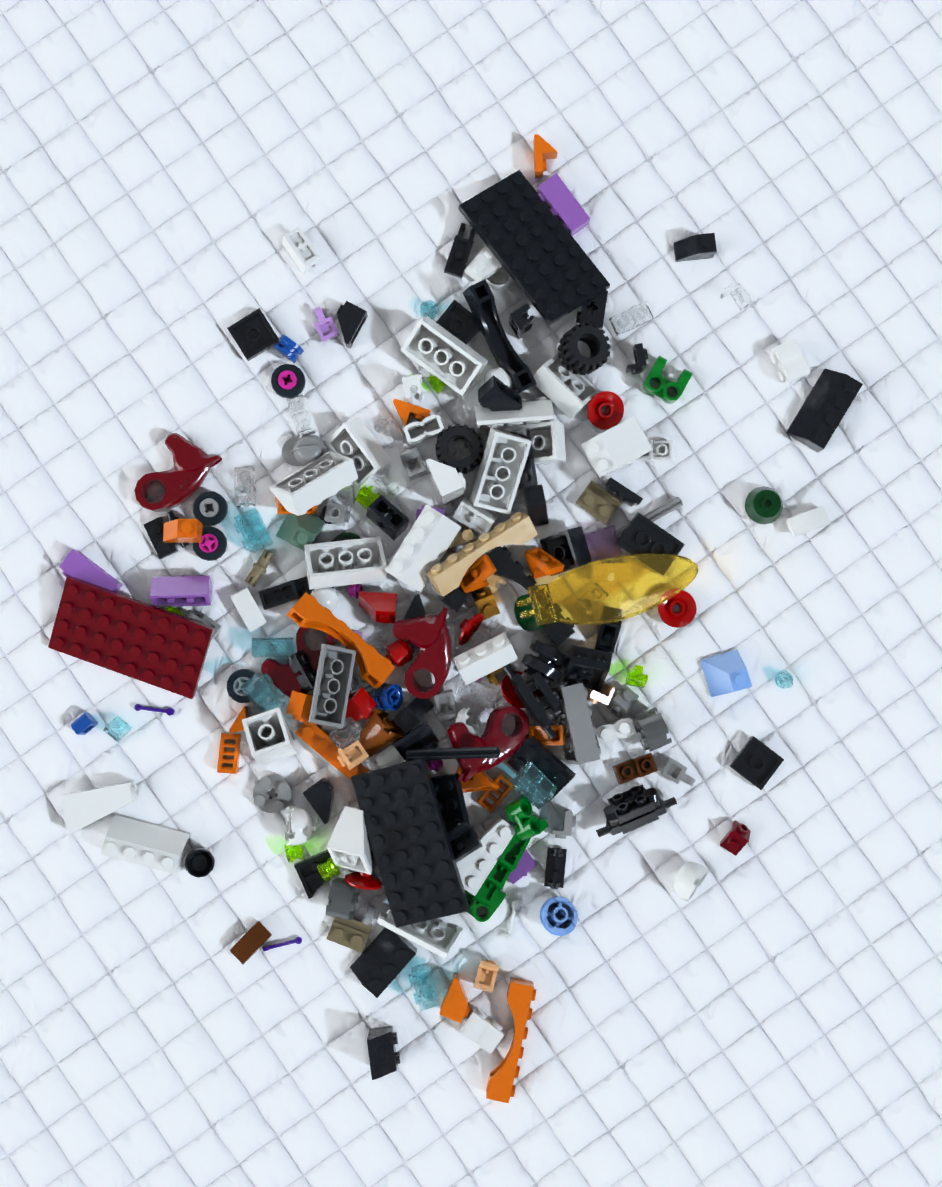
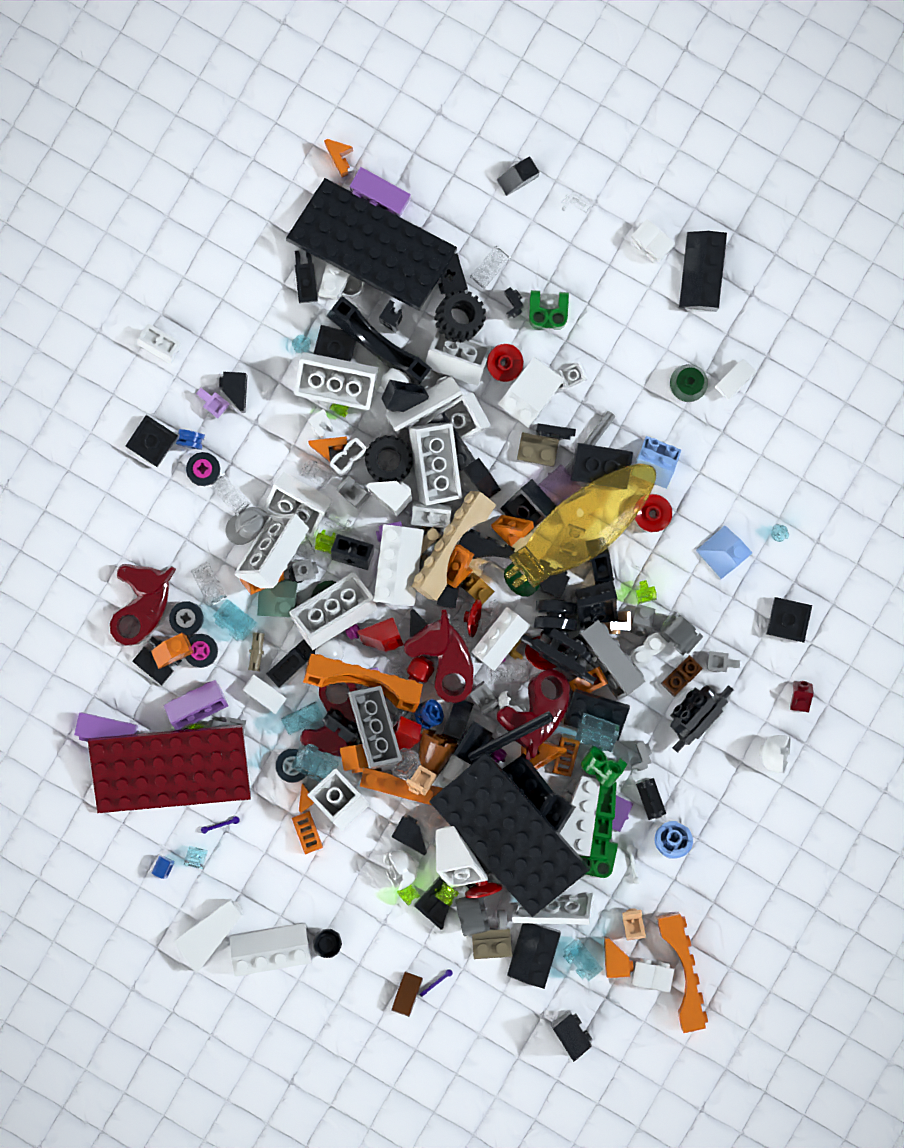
camera: 25 degrees left, 0 degrees up
light grey plate [253,774,292,813] -> none
none -> light blue slope [631,436,681,489]

